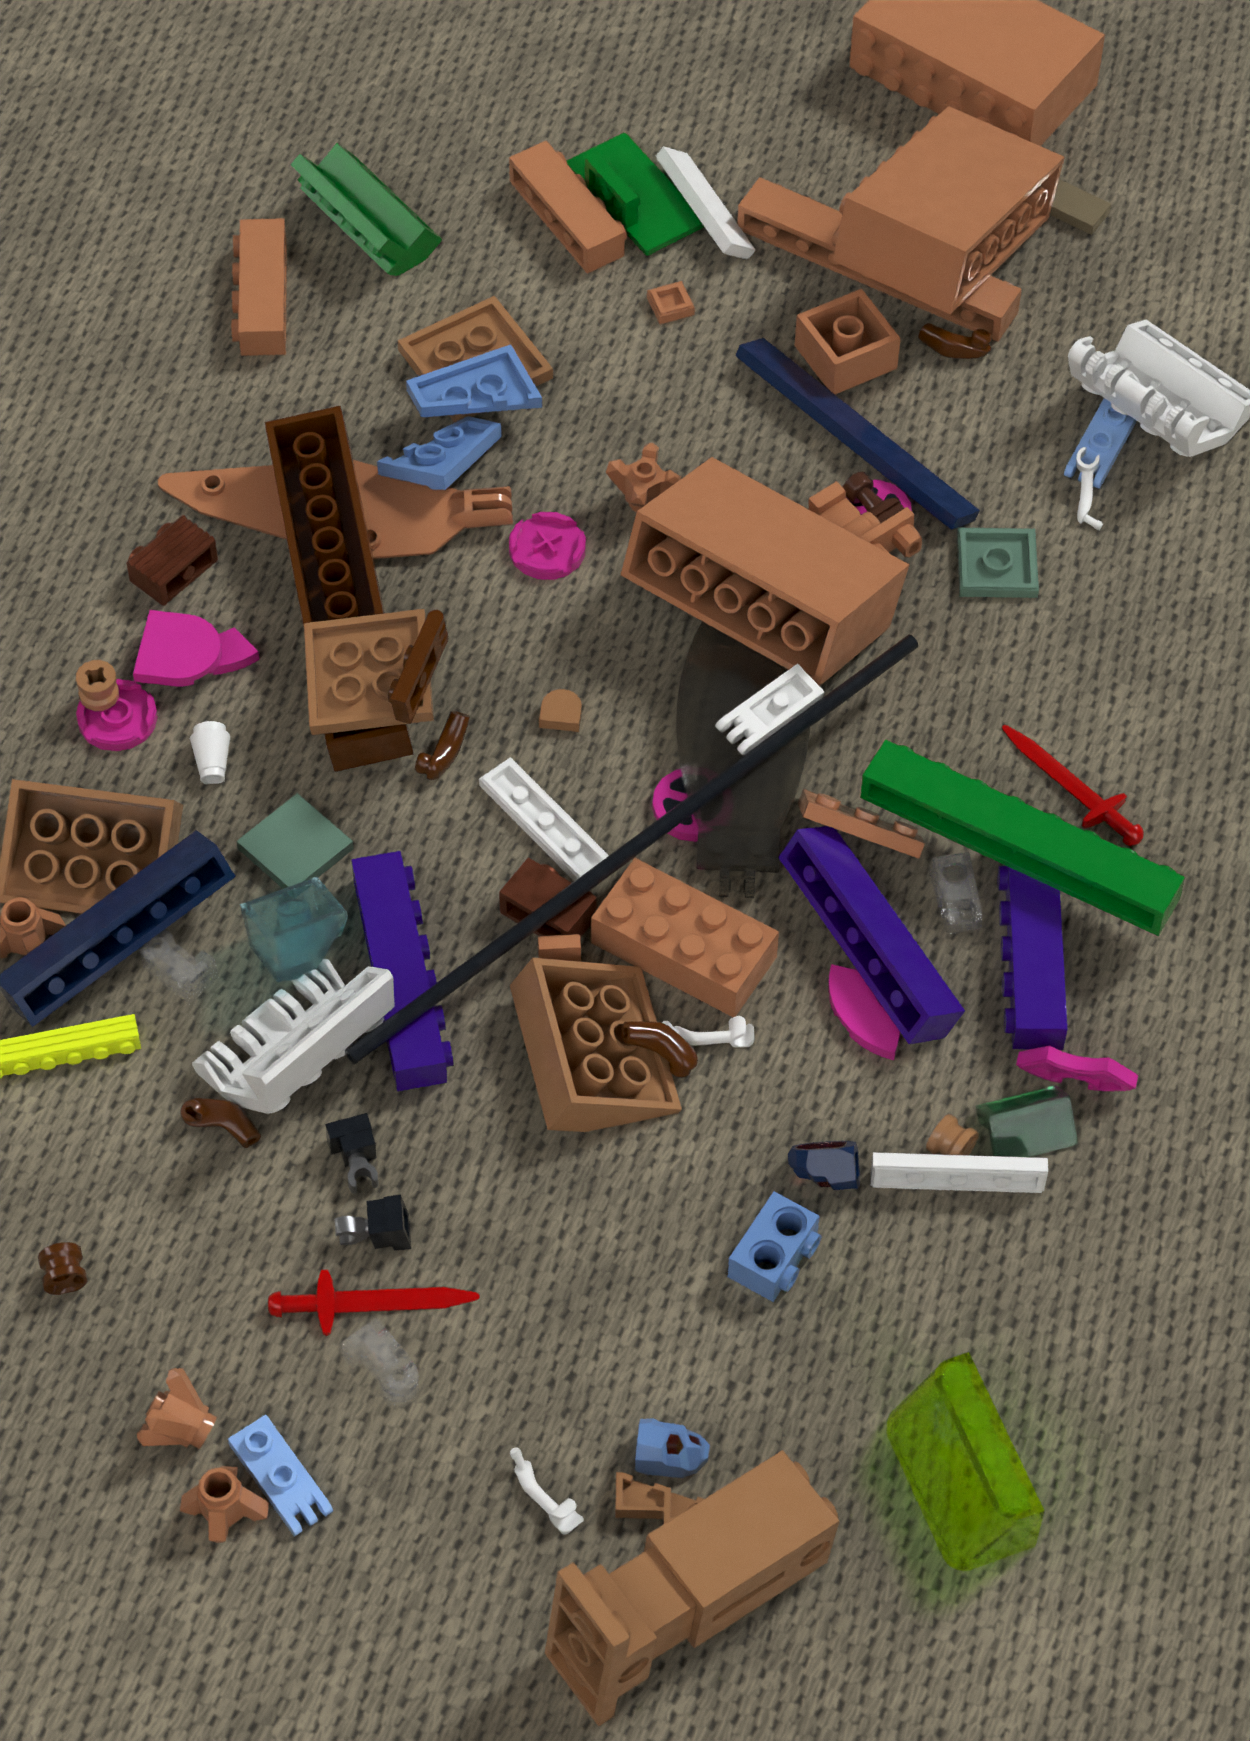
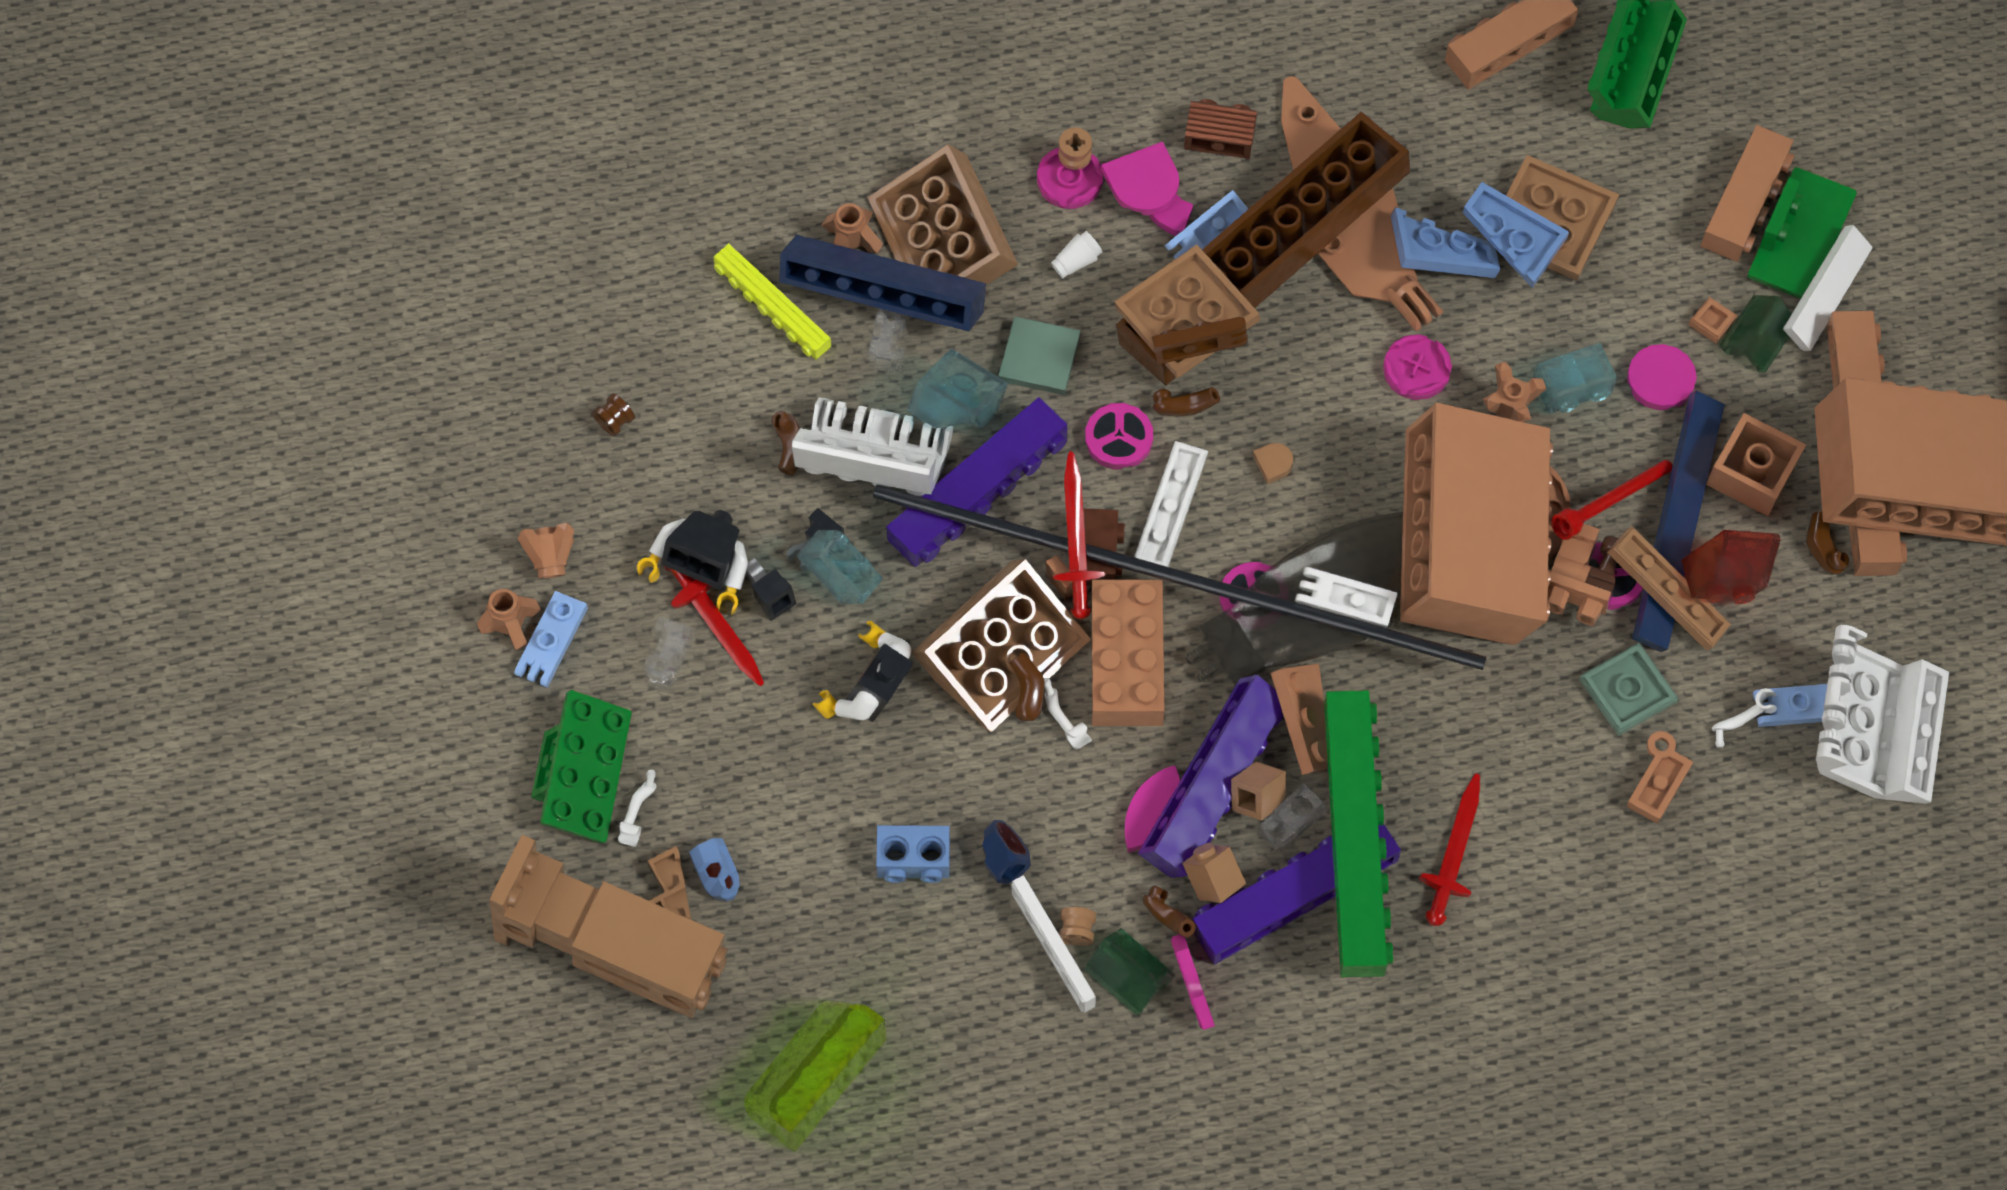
camera: 60 degrees right, 10 degrees up
none -> green bracket [531,690,632,844]
none -> black torso [637,510,748,615]
none -> clear light blue brick [797,530,883,604]
none -> torso [813,621,913,722]
none -> red sword [1052,451,1105,619]
none -> dark pink tile [1085,403,1153,470]
none -> reddish brown arm [1143,885,1196,937]
none -> light blue hinge [1165,190,1248,259]
none -> medium nougat brick [1182,843,1246,903]
none -> medium nougat brick [1231,762,1286,821]
none -> clear light blue brick [1533,343,1617,414]
none -> red piece [1551,460,1673,540]
none -> medium nougat tile [1607,526,1731,651]
none -> nougat hinge [1626,731,1693,824]
none -> dark pink tile [1627,344,1697,411]
none -> clear red slope [1681,530,1781,604]
none -> clear green panel [1719,295,1792,373]

